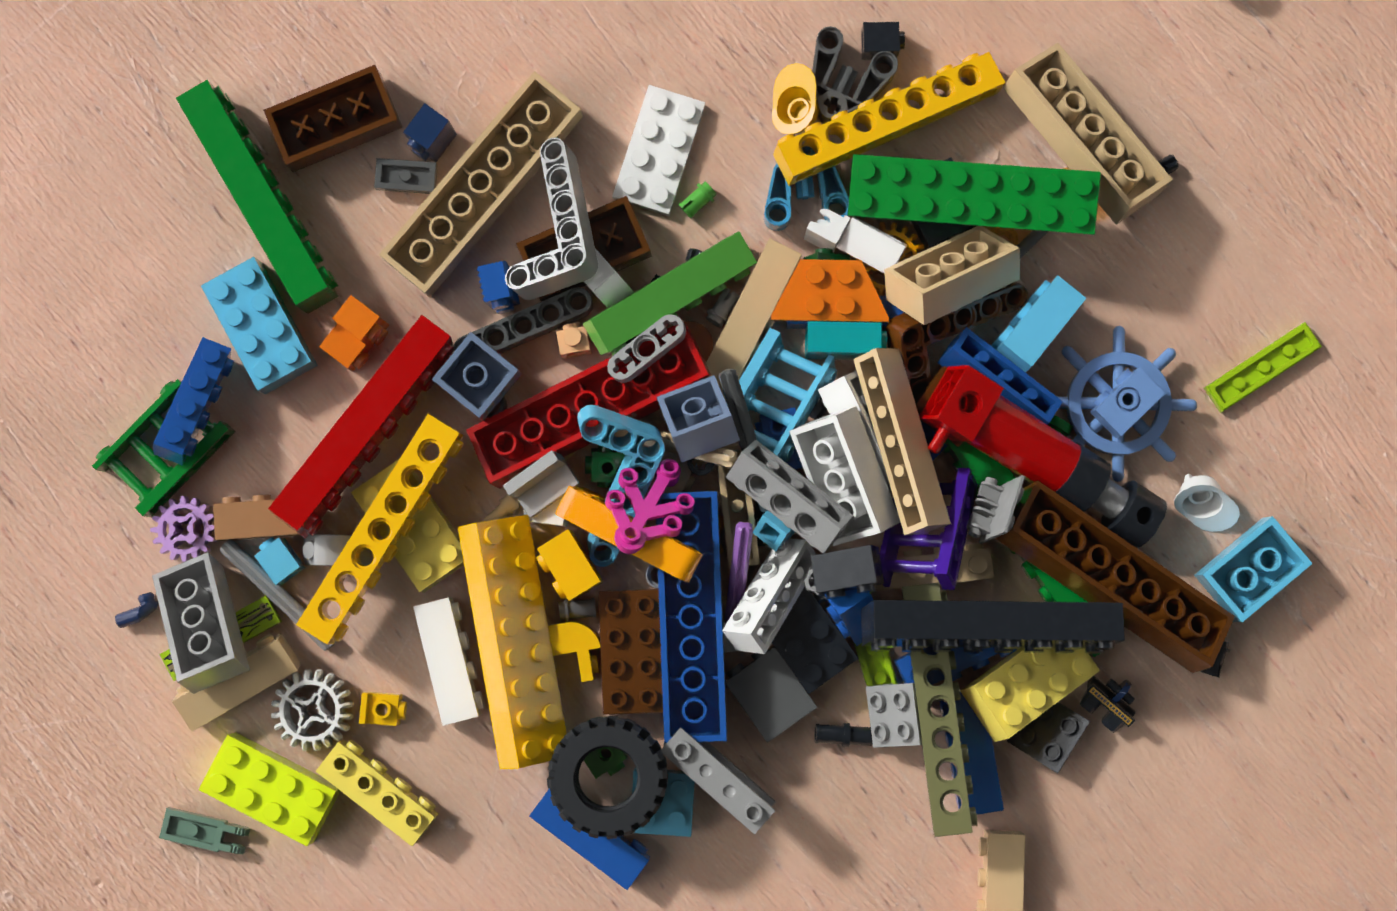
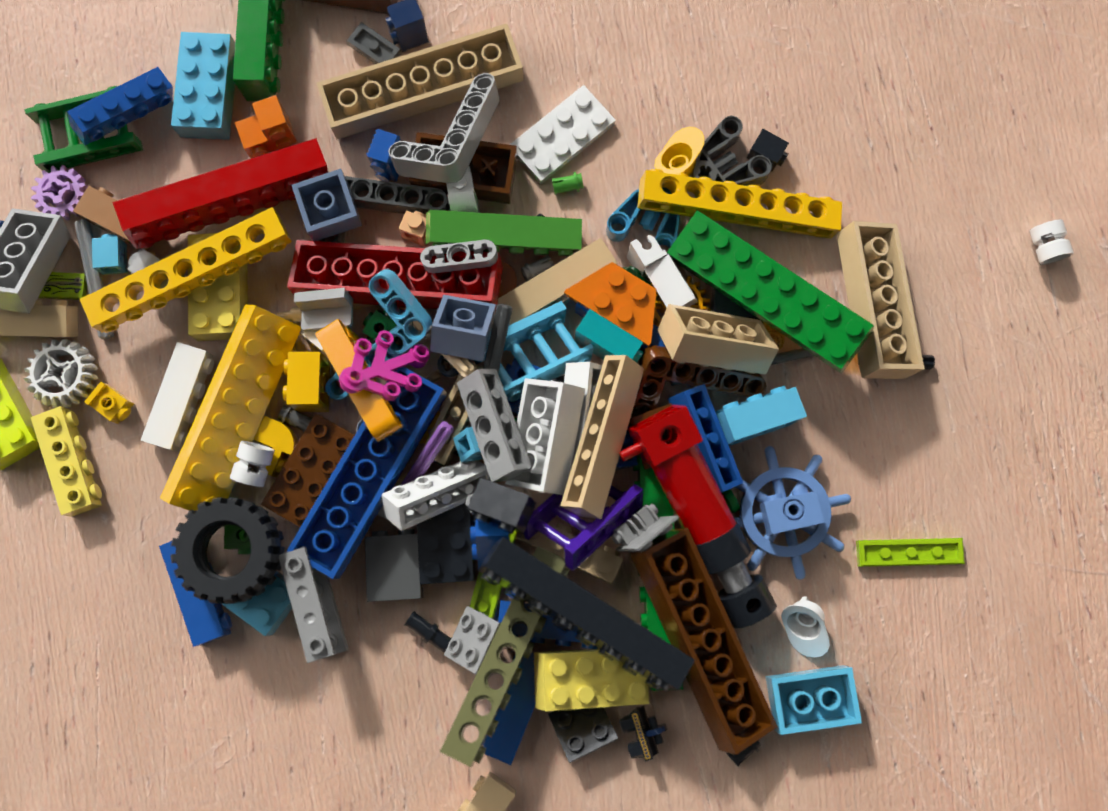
camera: 25 degrees right, 5 degrees down
none -> white wheel [230,441,275,487]

